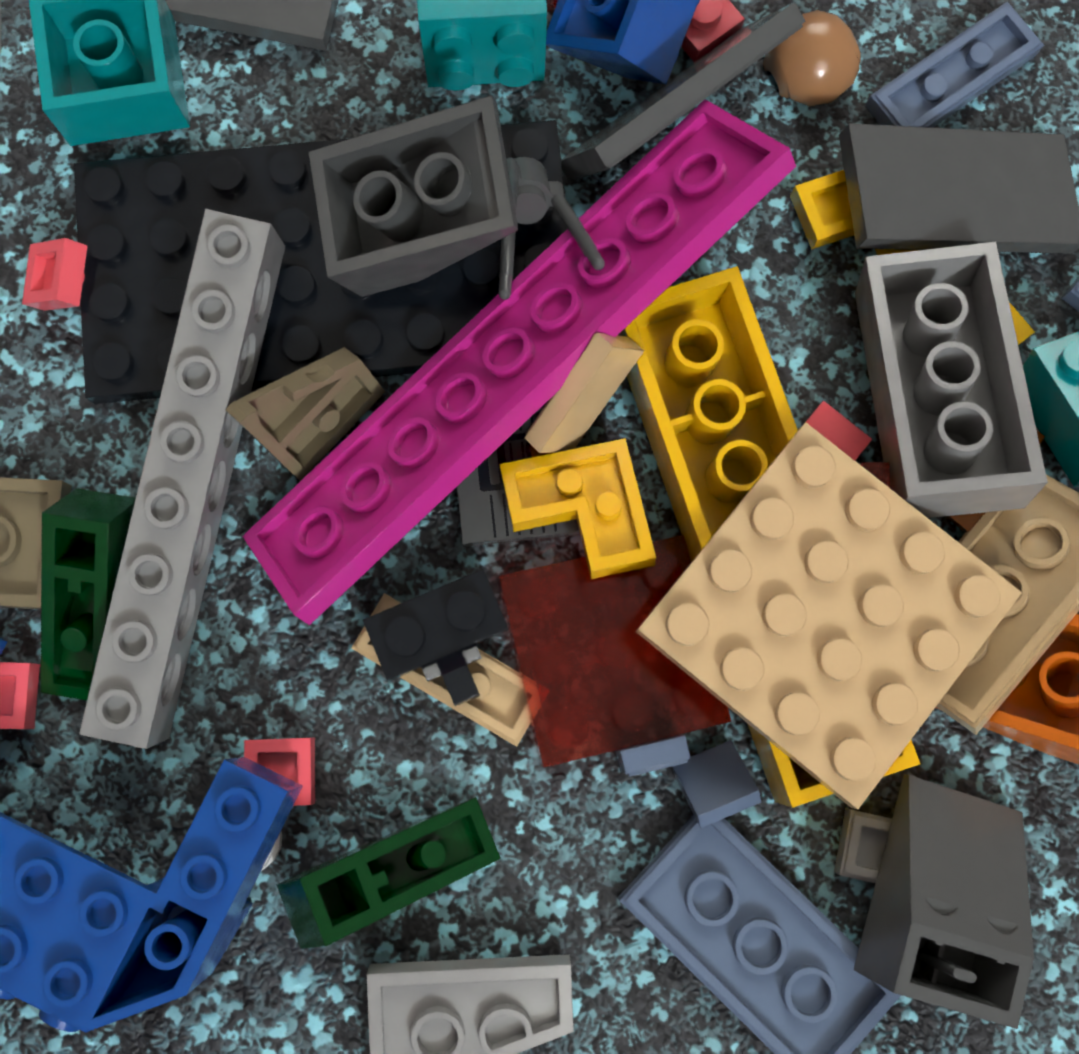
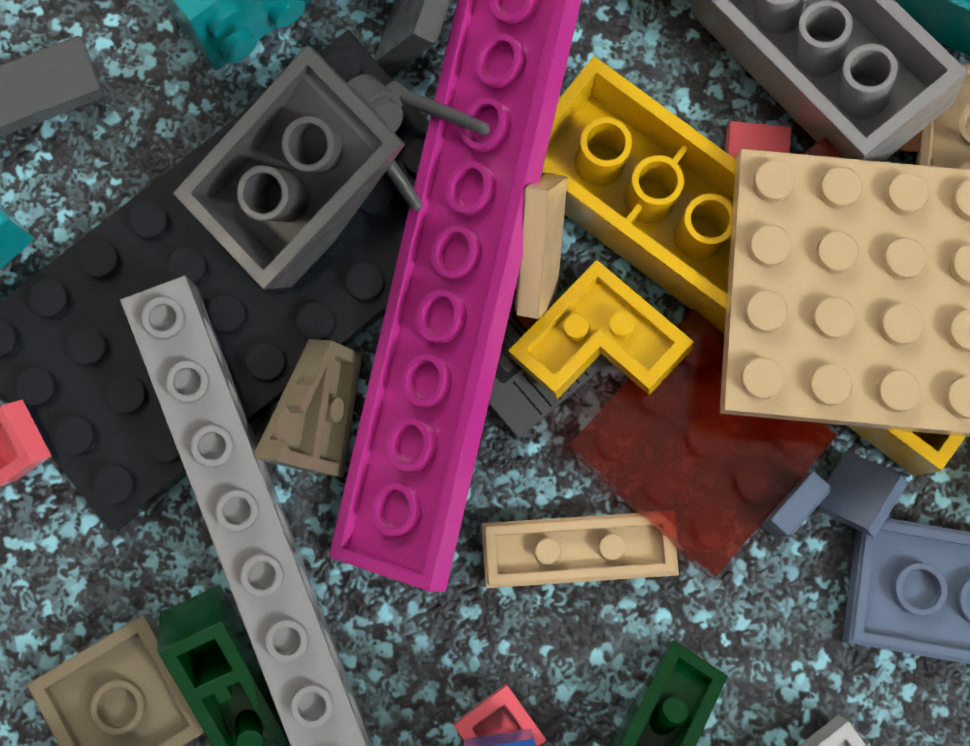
camera: 30 degrees left, 0 degrees up
black hinge [363,569,509,706] -> none

